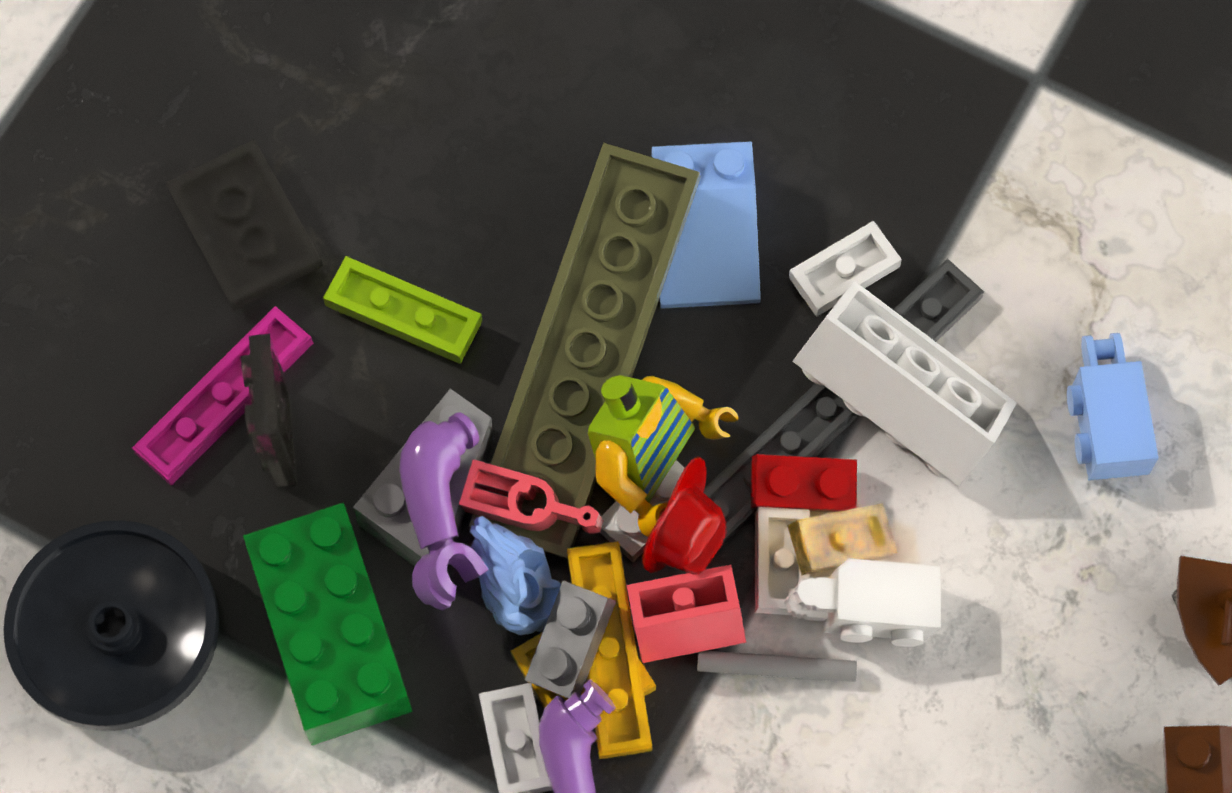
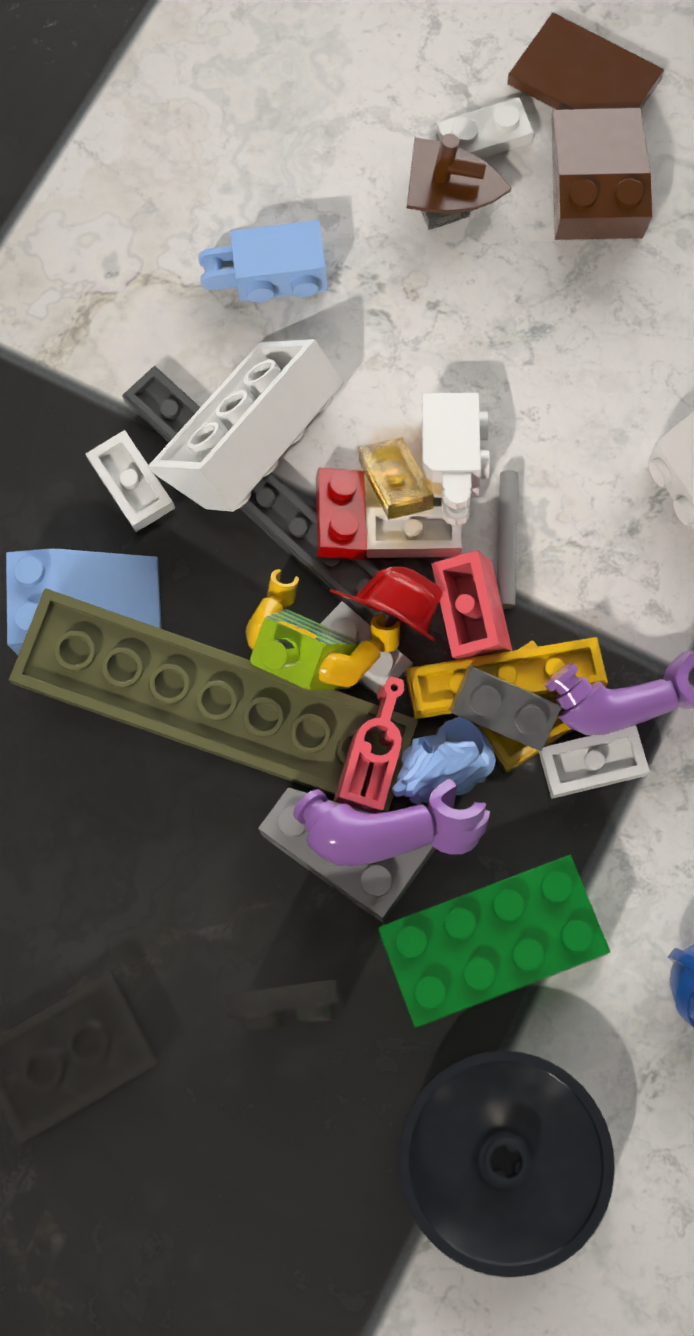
camera: 85 degrees left, 5 degrees up
dark pink tile [132,306,313,485] -> none
lime plate [323,256,483,364] -> none

